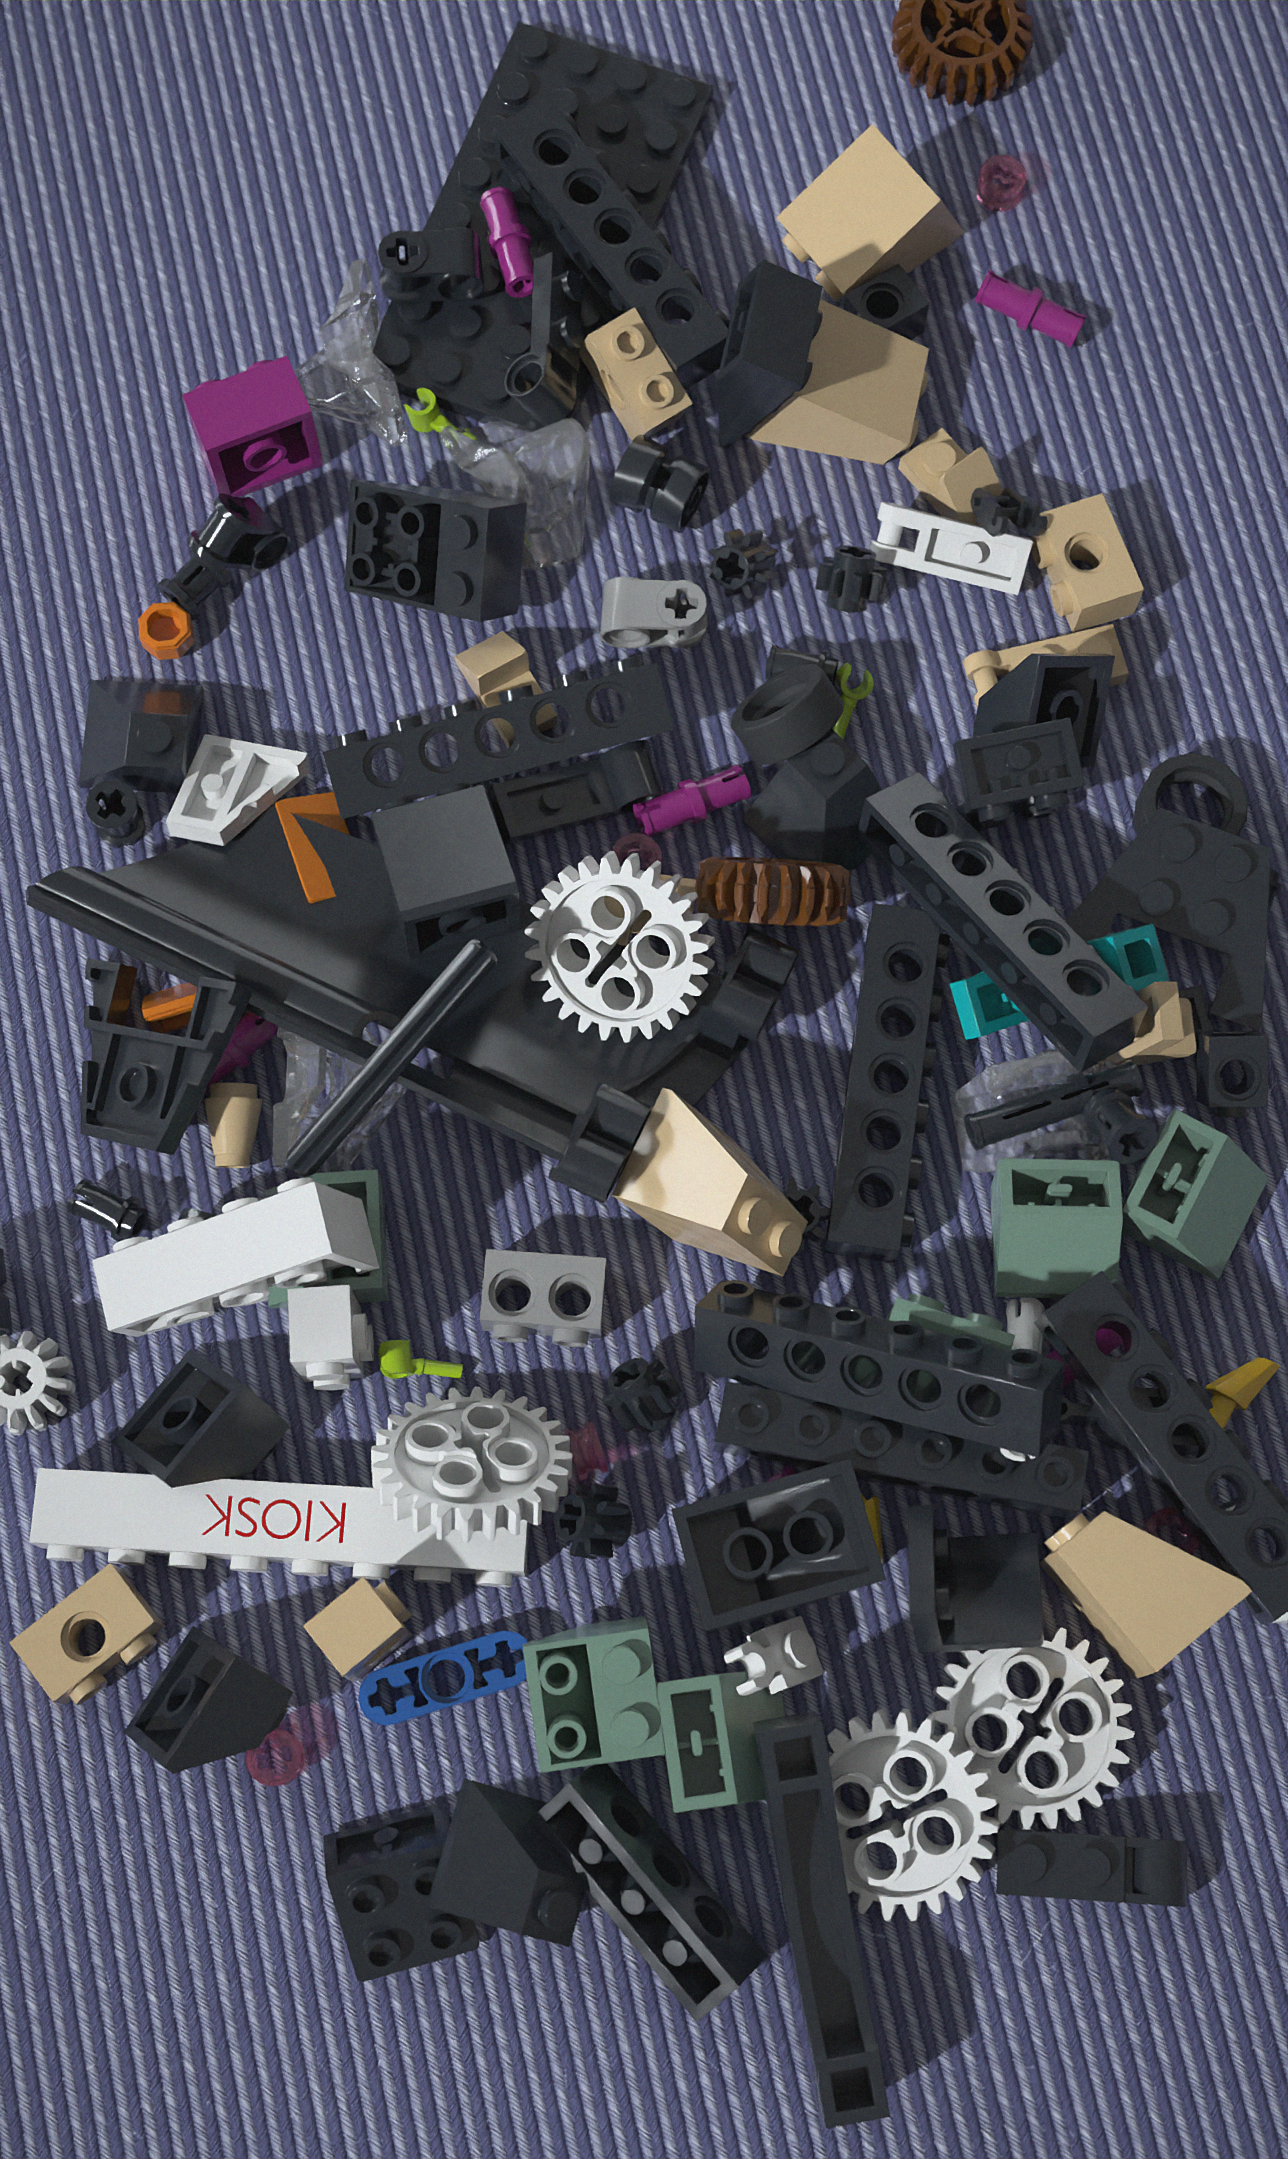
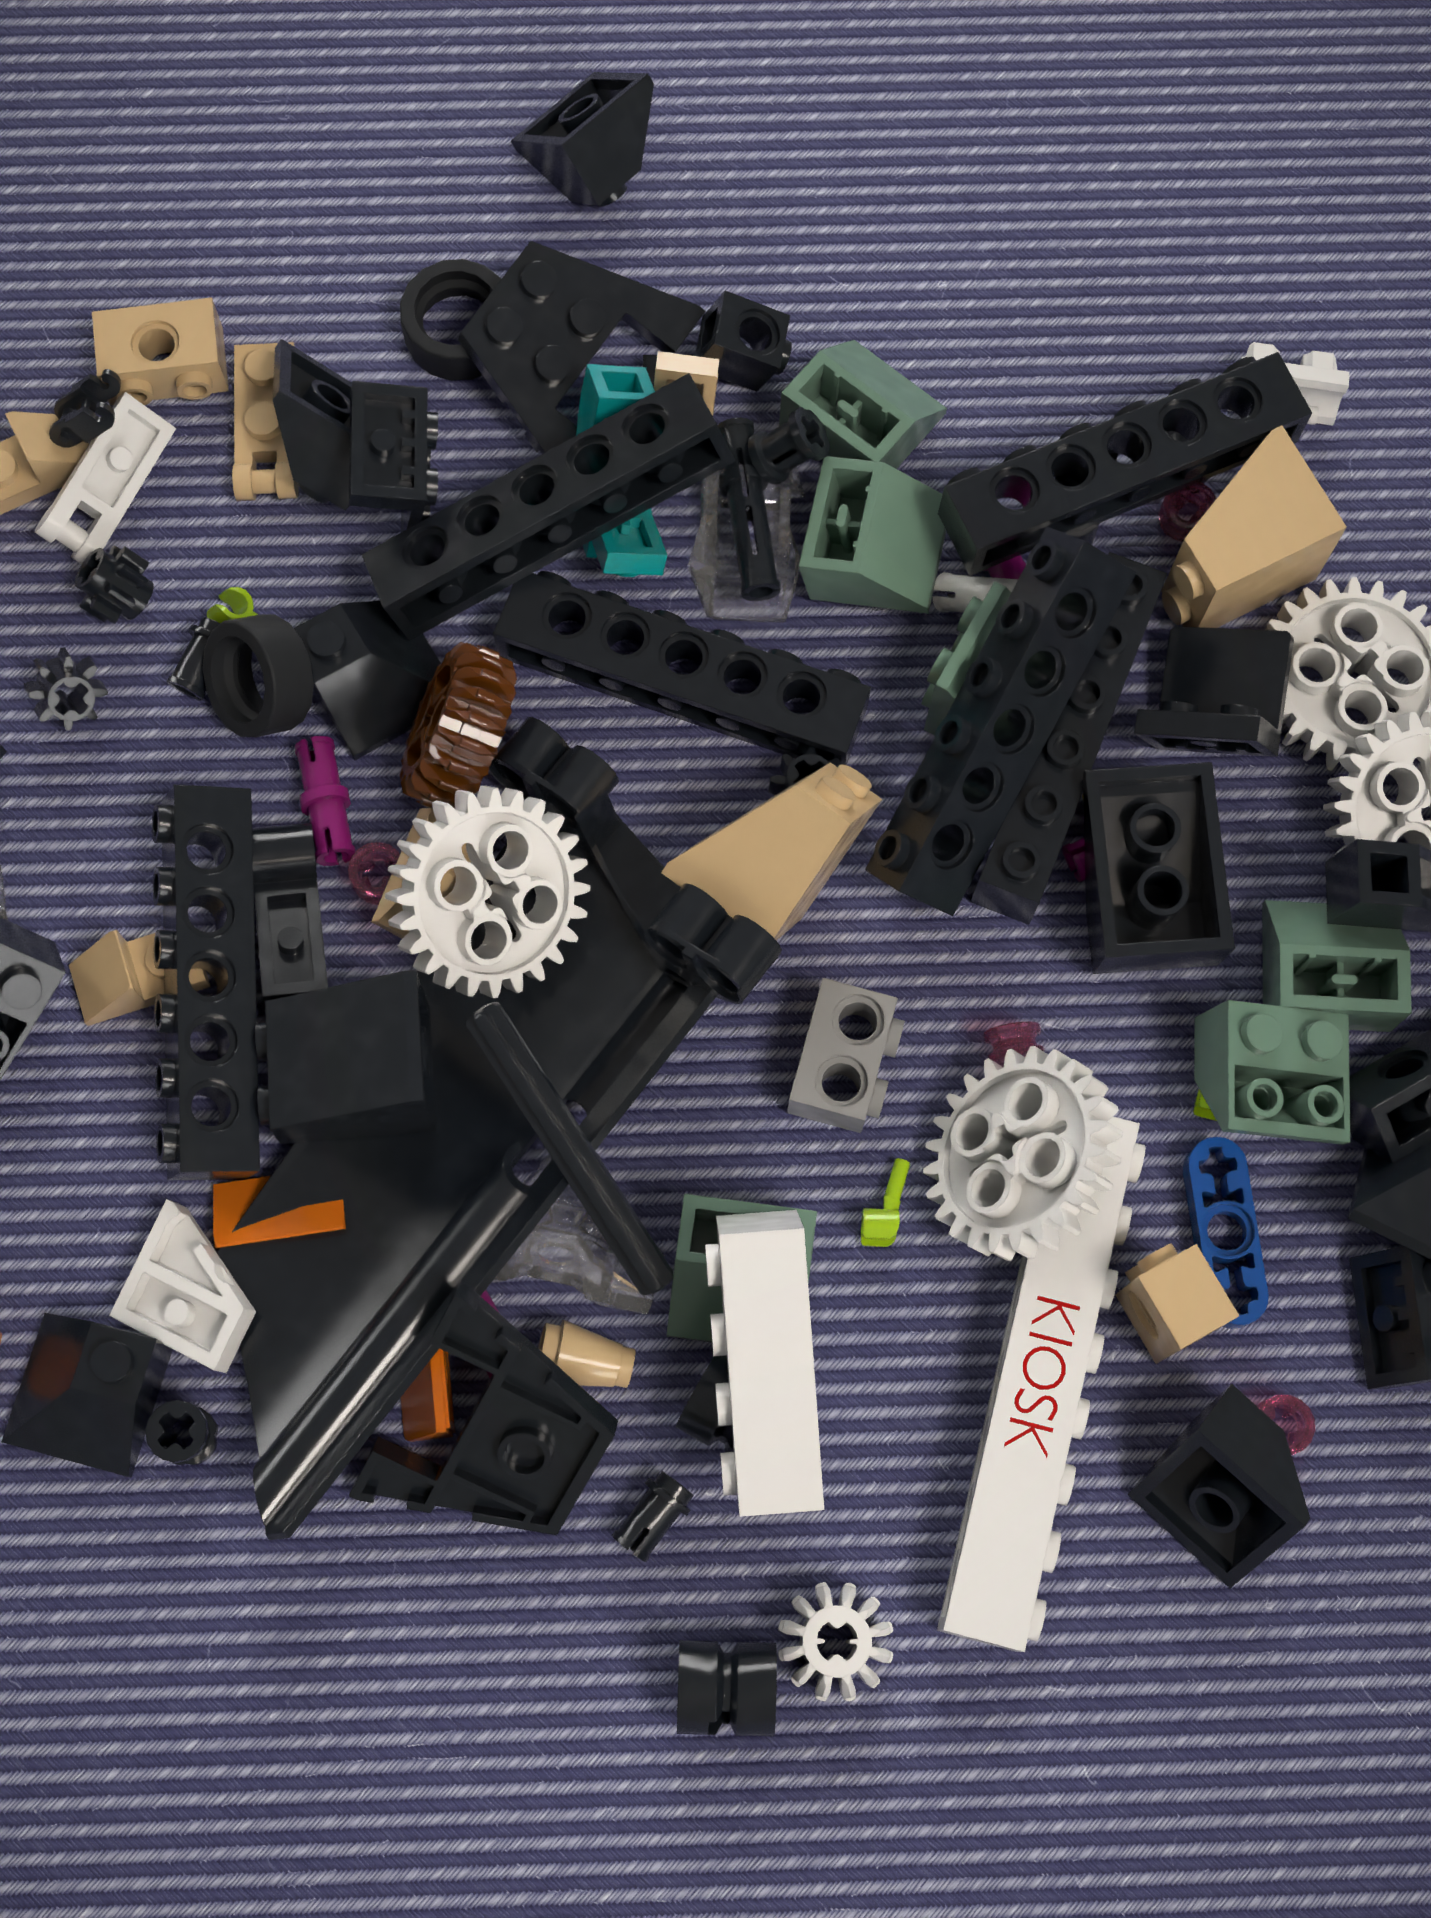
camera: 80 degrees left, 0 degrees up
tan brick [9,1563,164,1705] -> none
black slope [111,1349,290,1488] -> none
white brick [288,1285,374,1390] -> none
black gear [556,1483,633,1560] -> none
light grey piece [600,577,708,649] -> none
black gear [603,1358,682,1433] -> none
white plate [724,1616,825,1696] -> none
yellow bar [1205,1357,1280,1430] -> none

